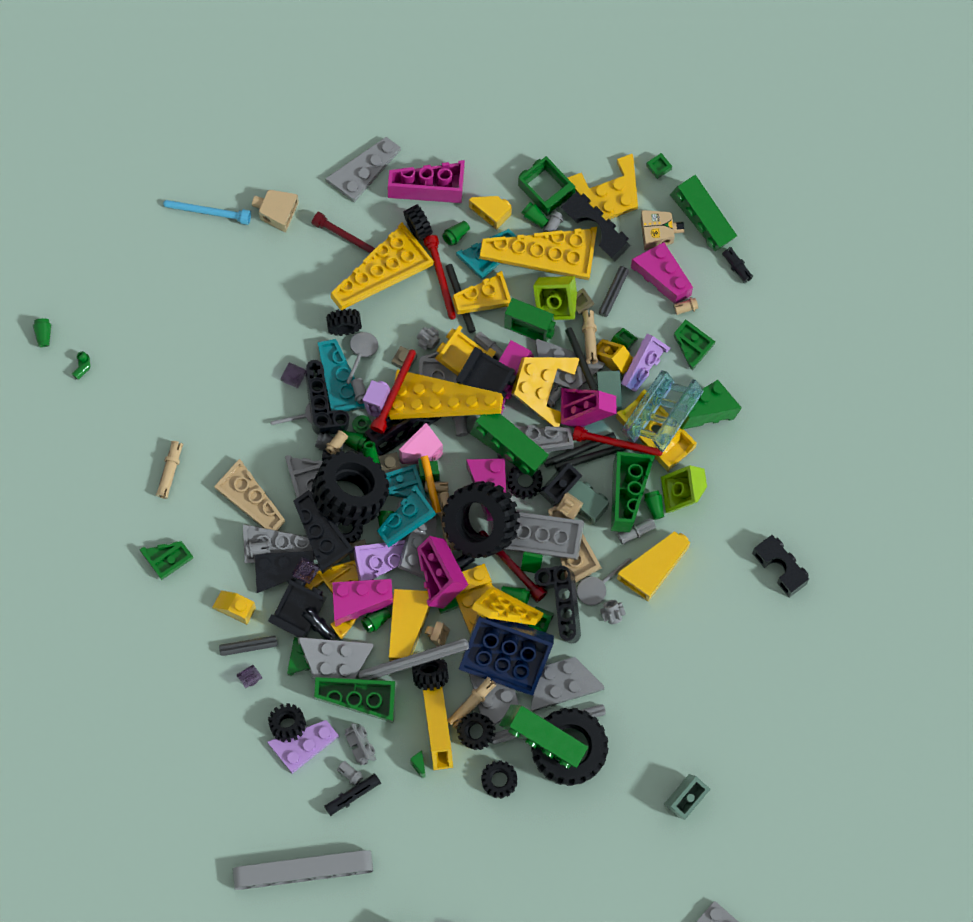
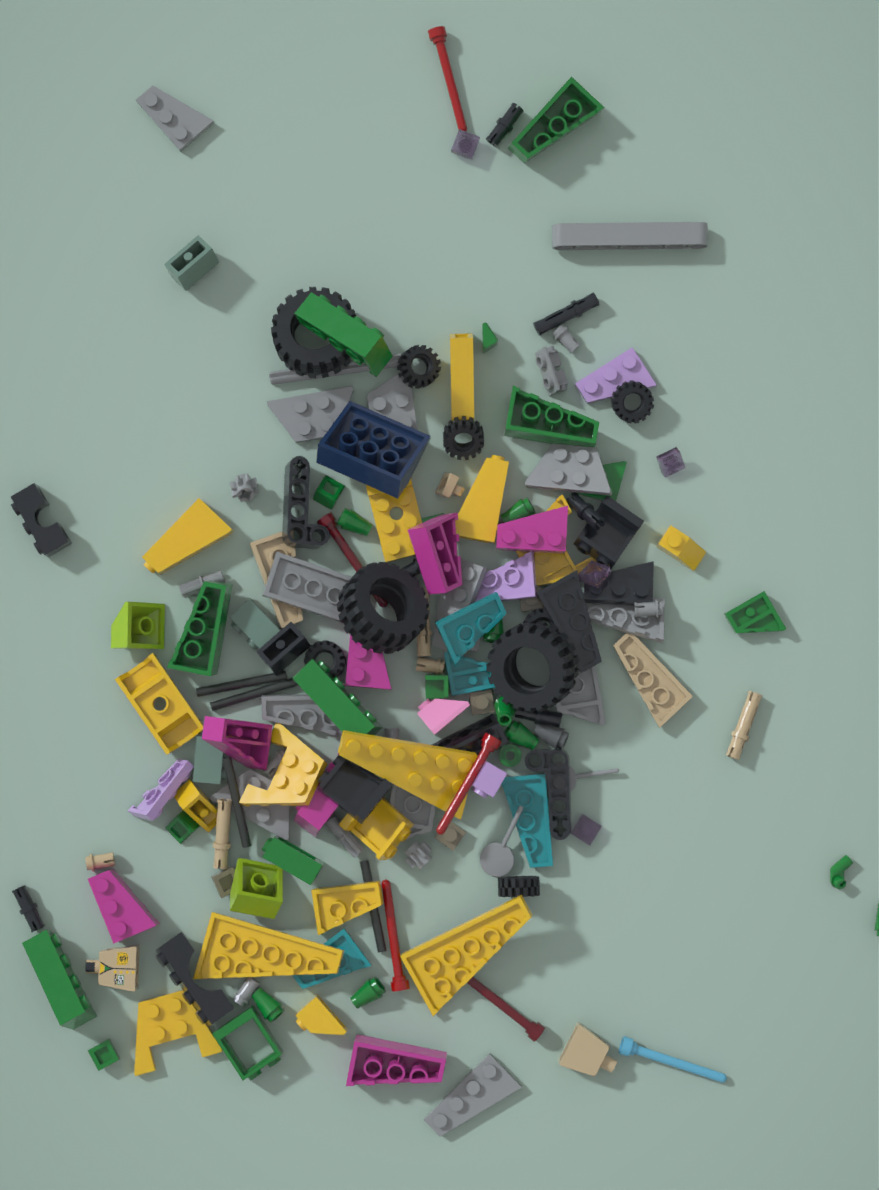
camera: 170 degrees left, 15 degrees up
dark grey axle [219,636,277,656] -> none
tan pin [326,430,348,454] -> none
light grey pin [351,378,366,404] -> none
light grey axle [359,638,469,680] -> none
black tyre [403,204,433,241] -> none
light orange bar [421,455,441,513] -> none
tan pin [447,677,497,728] -> none
yellow plate [472,586,544,625] -> none
black tyre [481,760,517,799] -> none
green slope [521,551,543,573] -> none
tan tile [556,493,584,519] -> none
red piece [573,426,663,456] -> none
light grey piece [577,558,631,606] -> none
dark grey axle [599,266,629,317] -> none
clear light blue fence [621,370,704,452] -> none
green cone [644,490,665,520] -> none
green wedge [670,380,742,429] -> none
green wing [674,319,716,370] -> none

